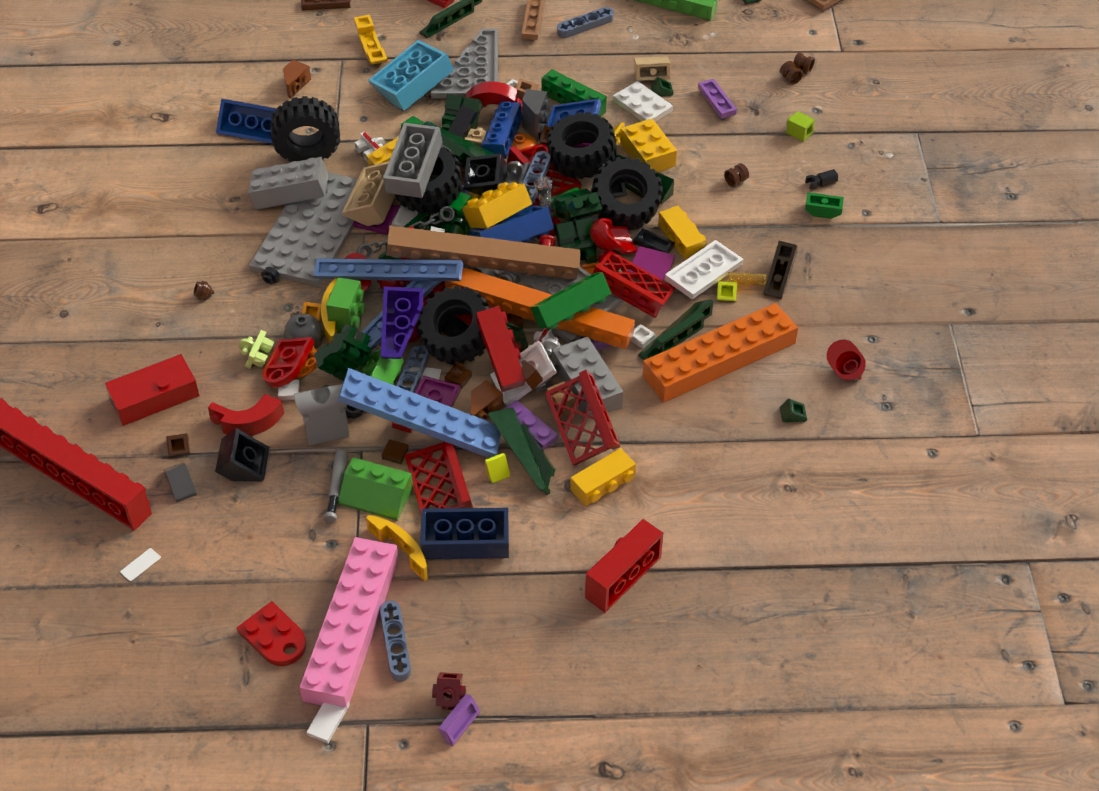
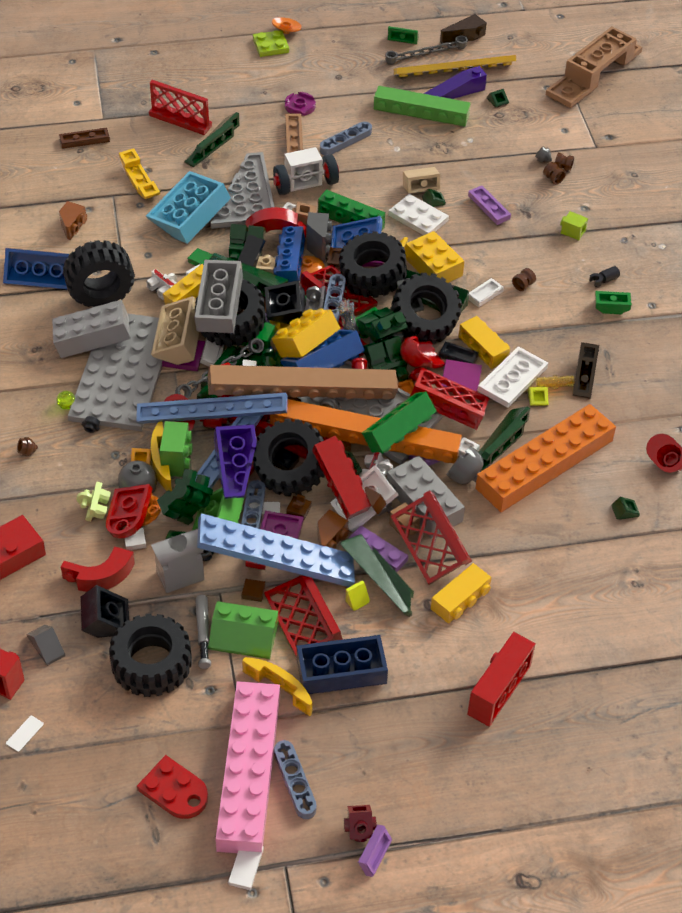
camera: 10 degrees left, 0 degrees up
reddish brown slope [166,433,190,457] -> none
none -> clear neon green plate [56,390,75,409]
none -> black tyre [109,613,192,697]
none -> brick [273,147,339,195]
none -> dark grey cylinder [446,446,483,485]
none -> white tile [468,278,504,307]
none -> dark grey plate [535,146,552,163]

